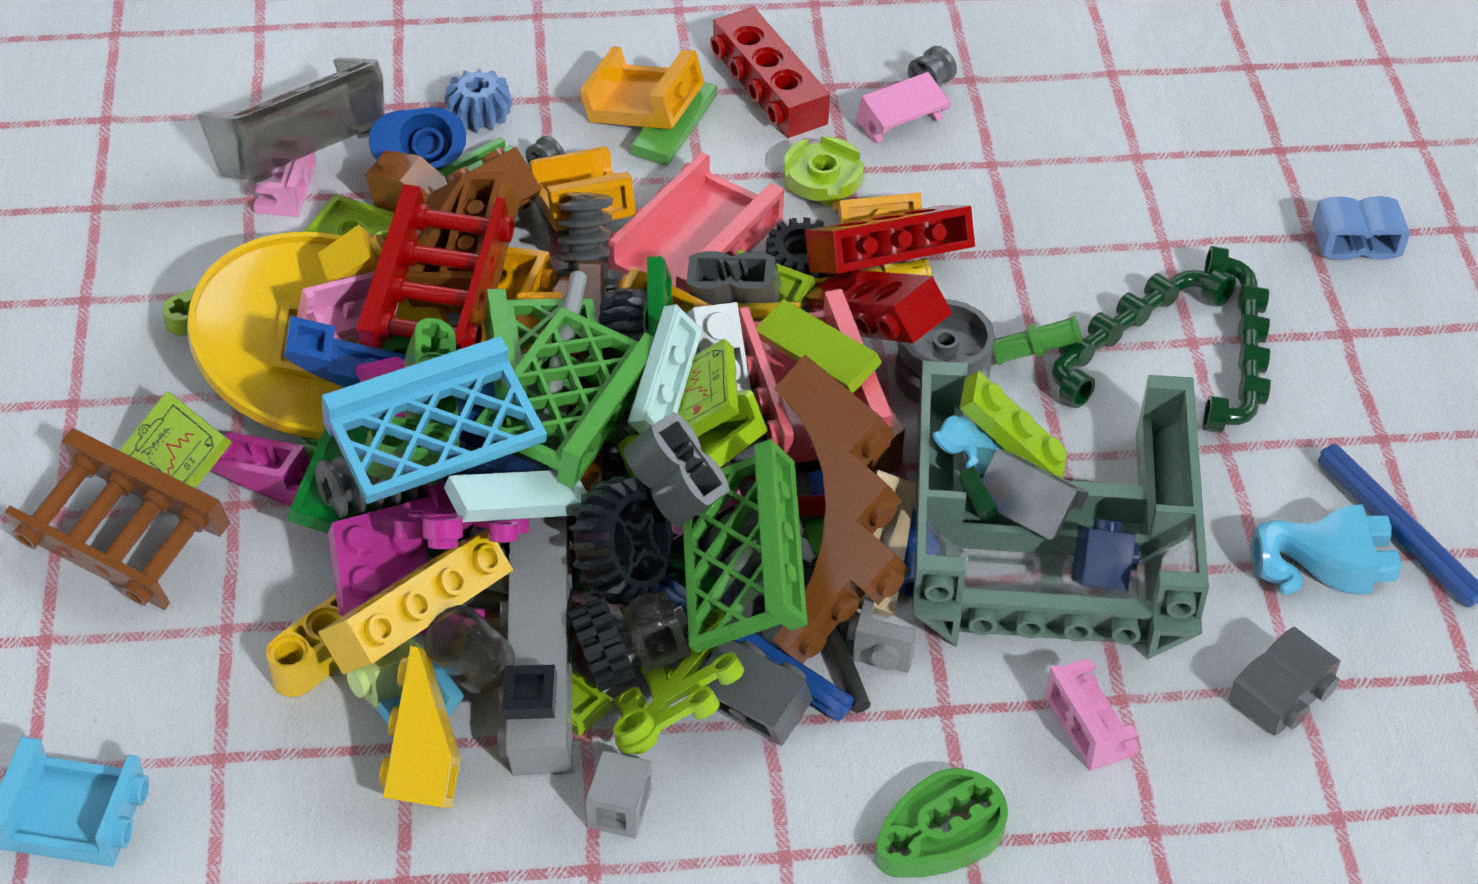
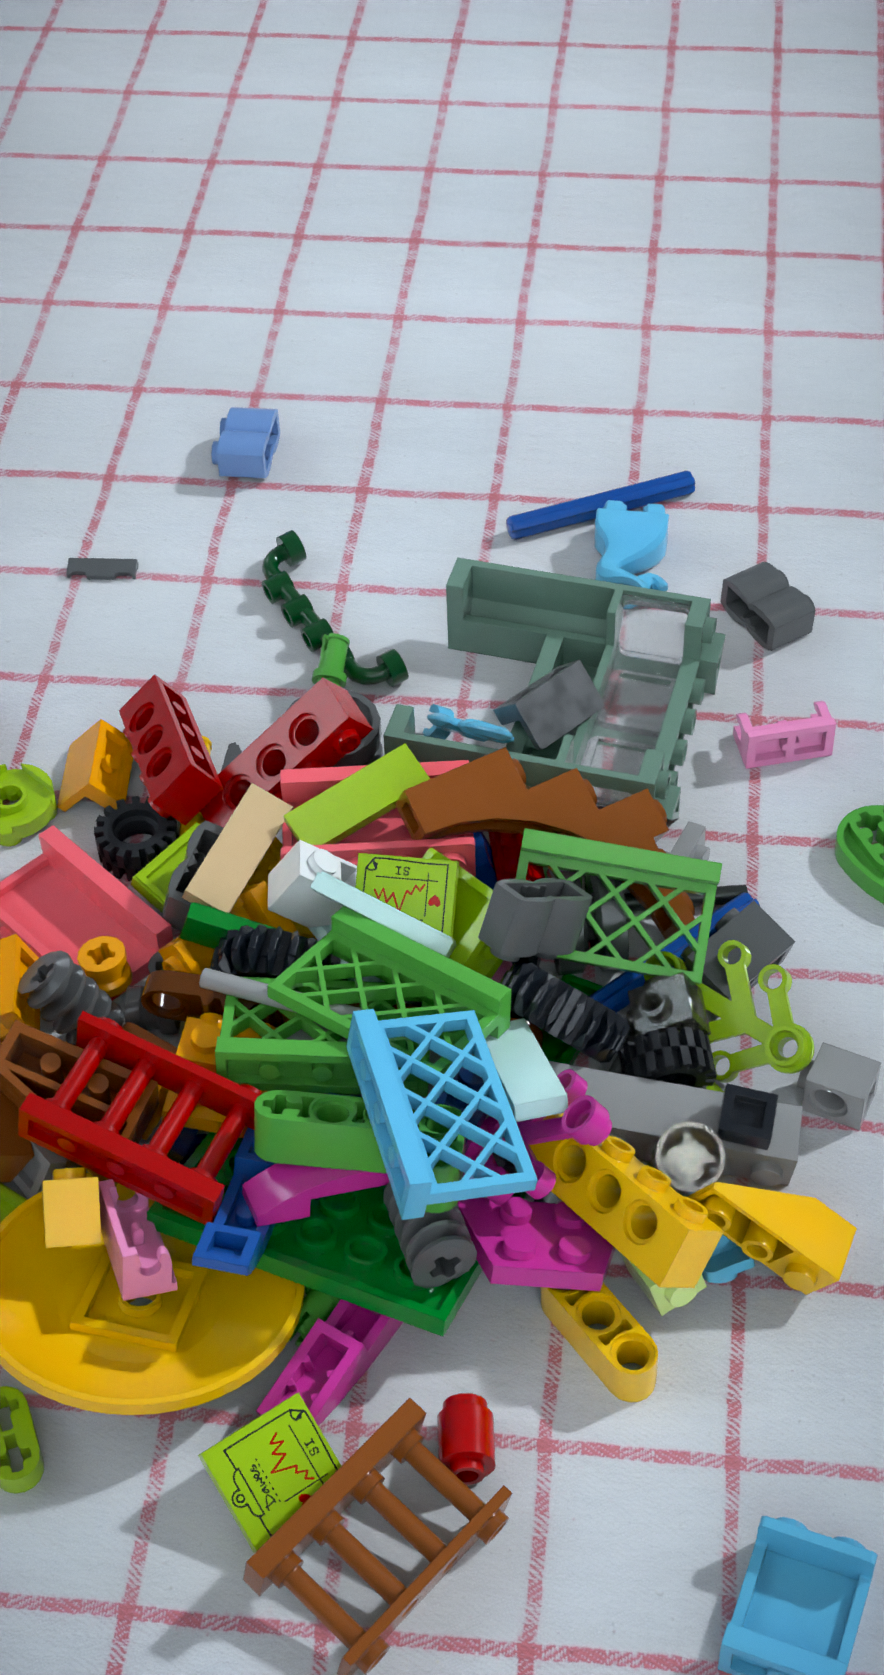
camera: 75 degrees left, 0 degrees up
lime plate [959,370,1067,478] -> none
dark green tile [959,465,999,522] -> none
dark blue brick [1071,518,1140,591] -> none
dark green bar [1202,246,1271,433] -> none
none -> dark grey piece [66,558,139,580]
none -> light orange wheel [77,936,132,997]
none -> tan tile [182,783,293,913]
none -> red brick [437,1393,496,1485]

